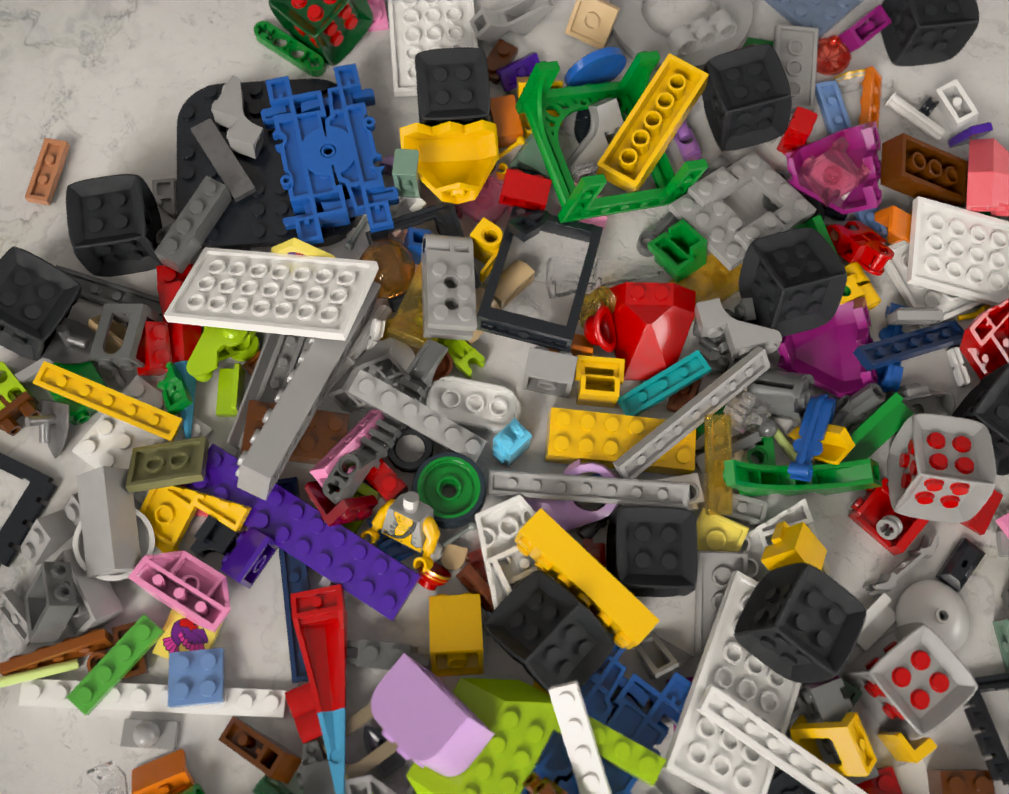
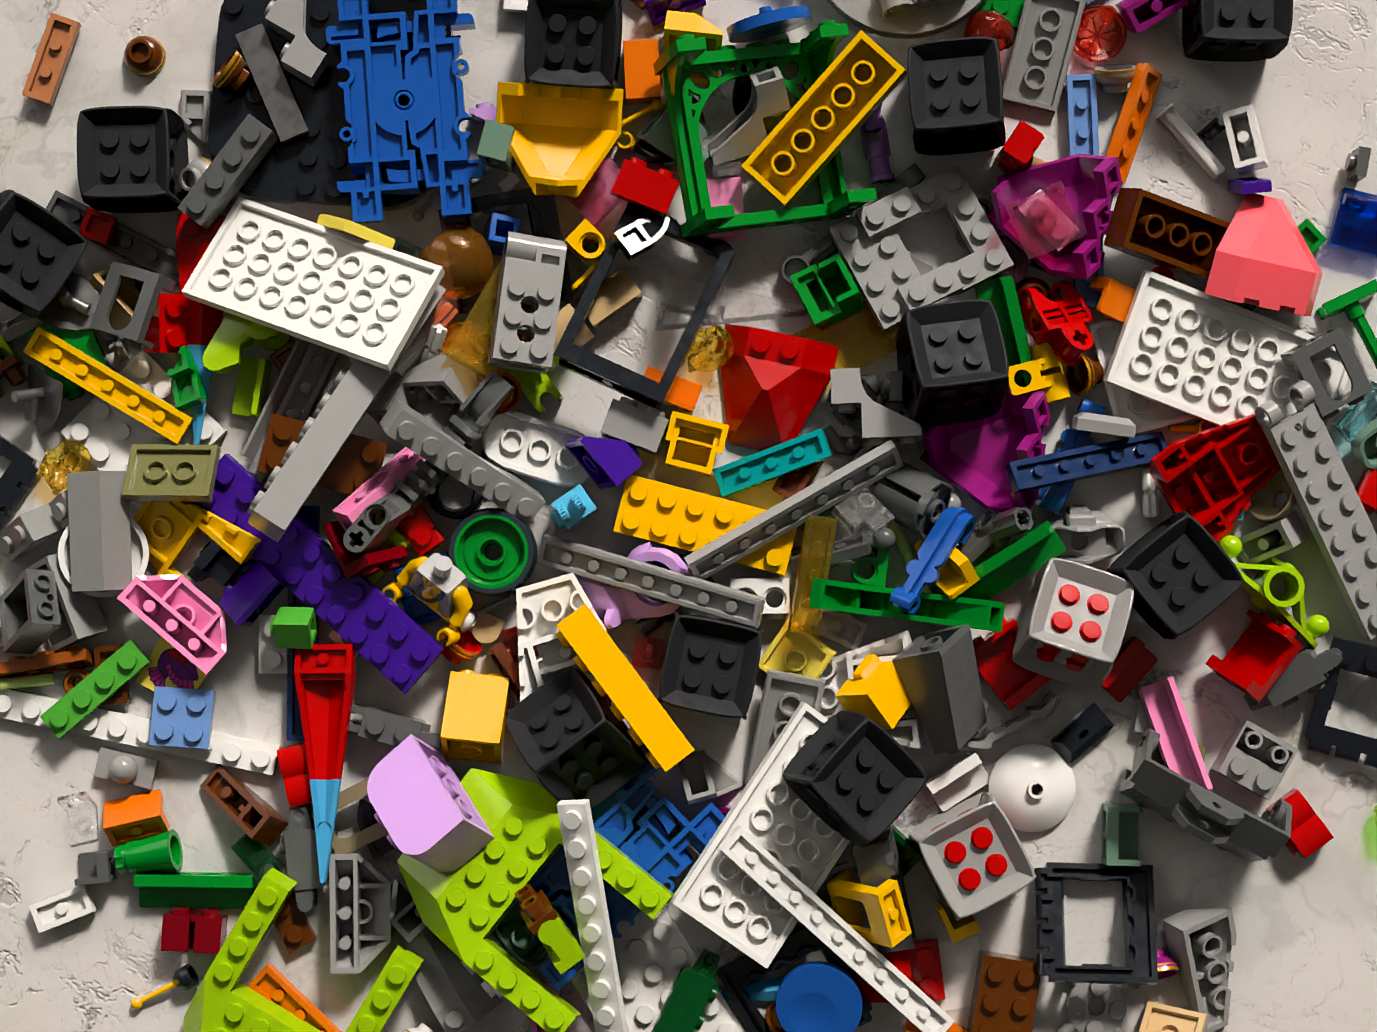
camera: 20 degrees right, 15 degrees up
red hat [584,305,617,352] -> none
light grey bush [876,515,903,540] -> none
none -> clear yellow hat [36,439,91,495]
none -> red plate [79,207,118,246]
none -> reddish brown piece [124,35,166,77]
none -> reddish brown piece [210,50,250,91]
none -> white plate [258,615,287,674]
none -> bright green brick [270,607,318,649]
none -> dark purple slope [564,437,643,489]
none -> dark grey slope [892,624,987,755]
none -> reddish brown piece [1066,354,1104,396]

